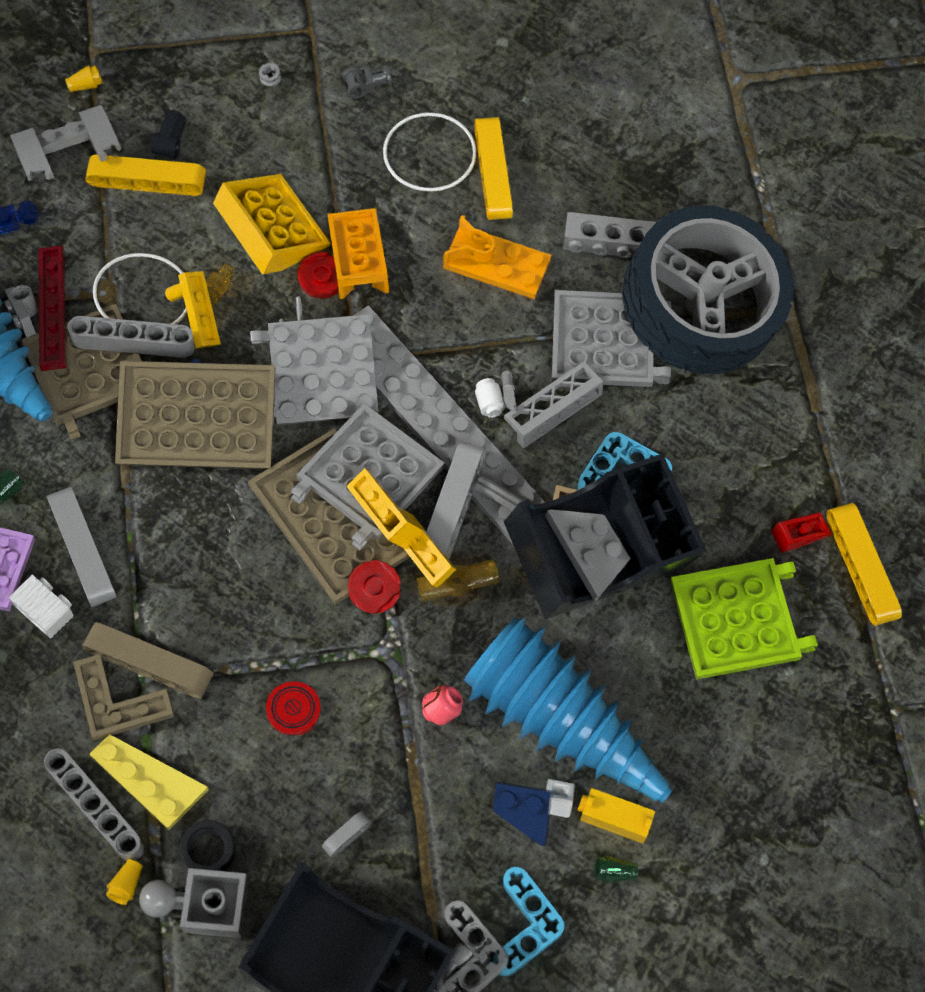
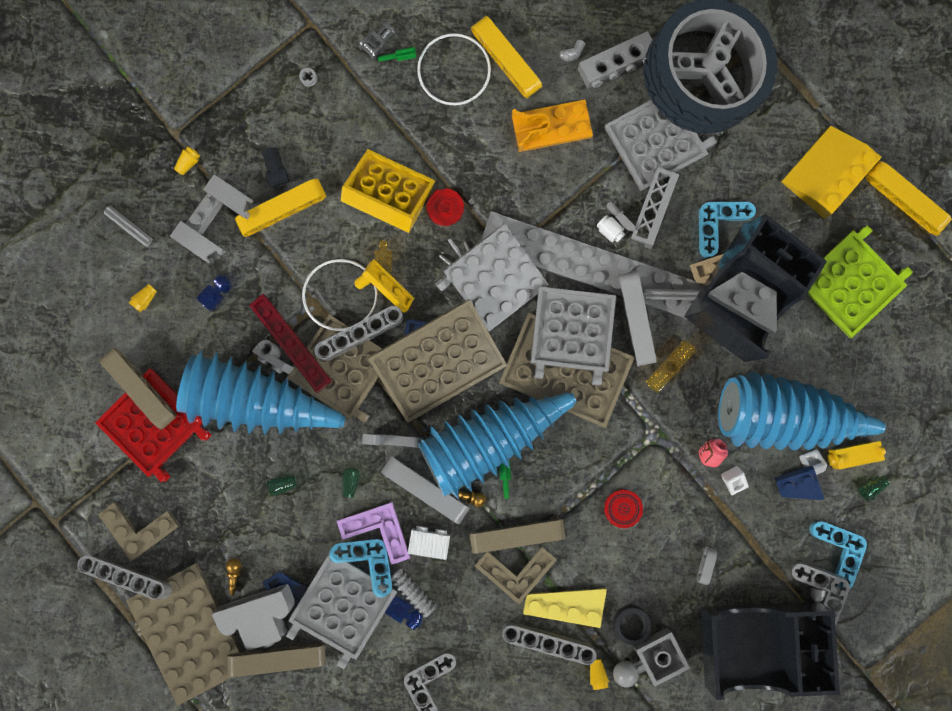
camera: 25 degrees left, 20 degrees up
light orange plate [328,208,389,299] -> none
yellow bracket [346,468,456,588] -> none
red tile [347,560,401,614] -> none
red slope [771,512,832,552] -> none
none -> light grey beam [362,433,423,447]
none -> green axle [378,47,417,62]
none -> dark azure cone [418,392,577,499]
none -> pearl gold bar [451,490,486,507]
none -> green axle [499,459,511,499]
none -> light grey arm [560,40,585,62]
none -> white slope [721,466,749,495]
none -> yellow slope [781,126,881,218]

